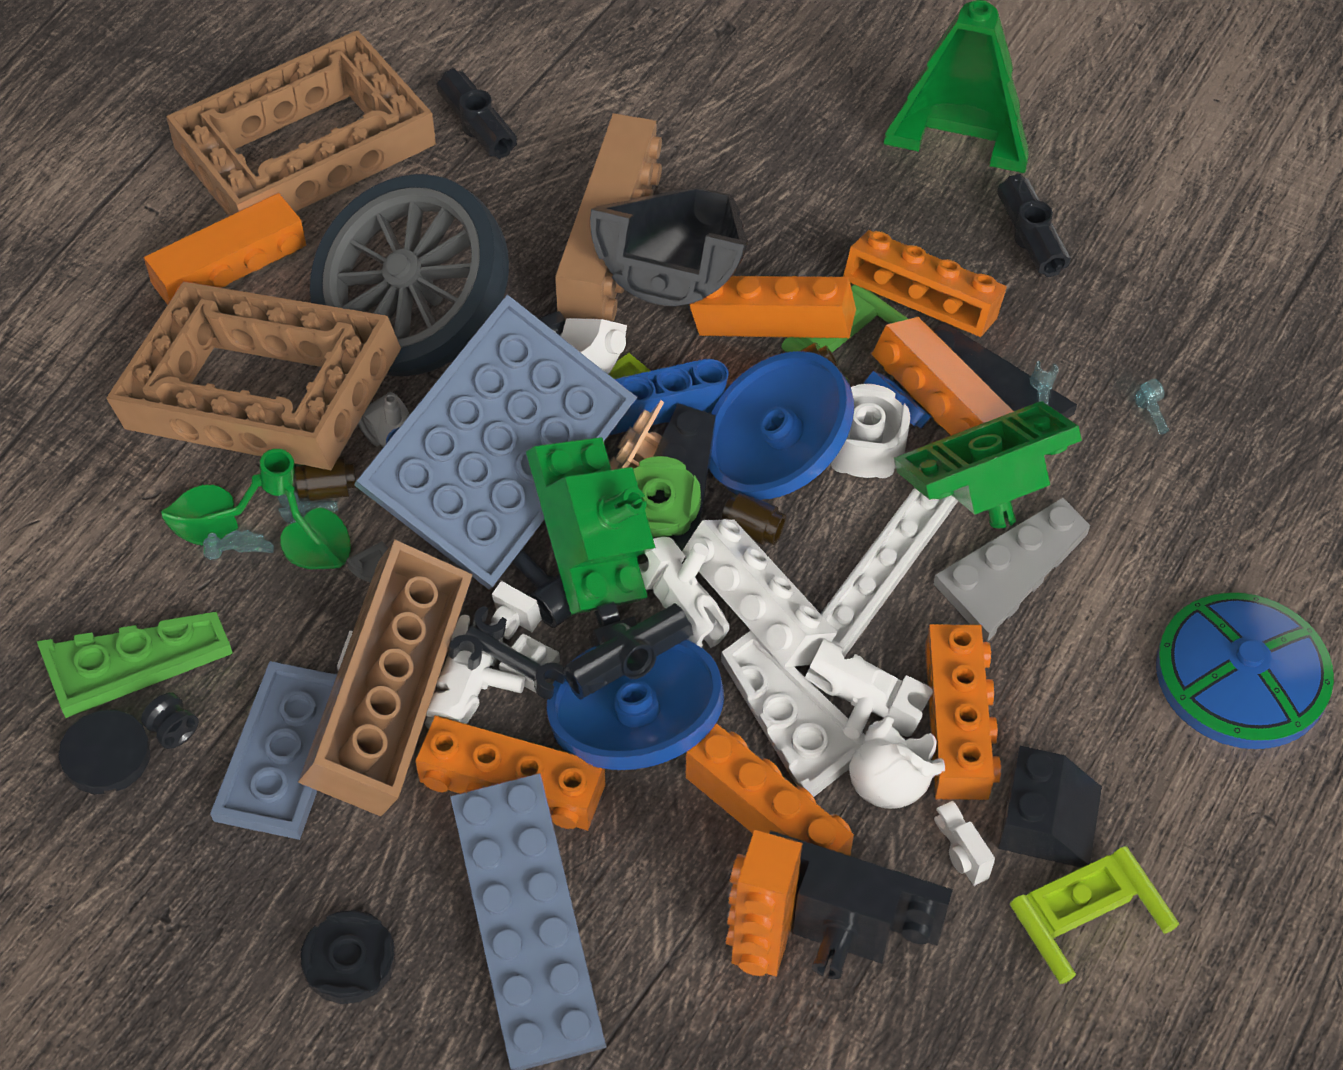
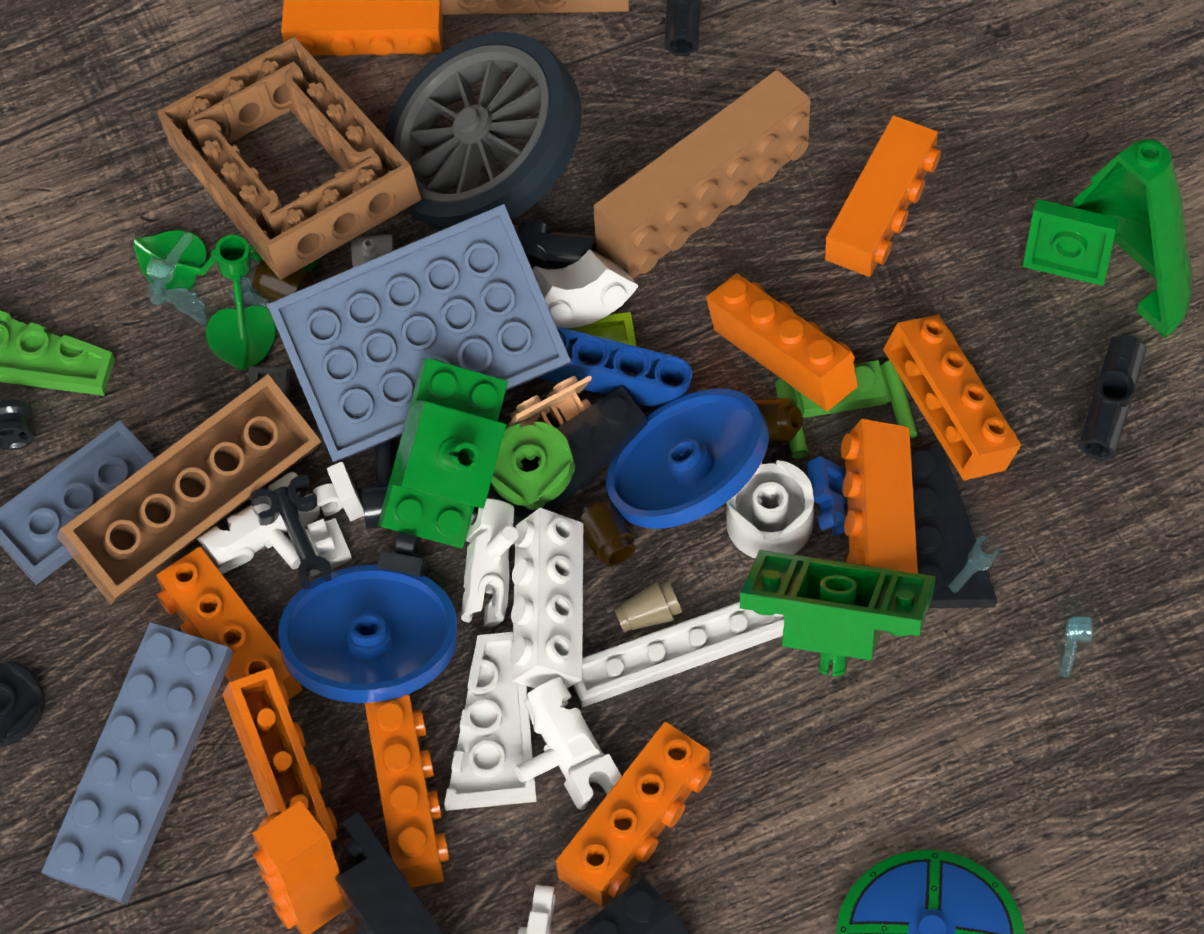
camera: 40 degrees right, 5 degrees up
black piece [562,603,694,700] -> none
black cone [590,187,748,306] -> none
white hair [849,716,945,809] -> none
light grey wing [934,498,1090,642] -> none
none -> clear light blue hand [146,232,193,284]
none -> orange brick [222,667,338,846]
none -> dark tan cone [614,580,682,633]
none -> orange brick [825,115,941,277]
none -> green plate [1023,199,1120,286]

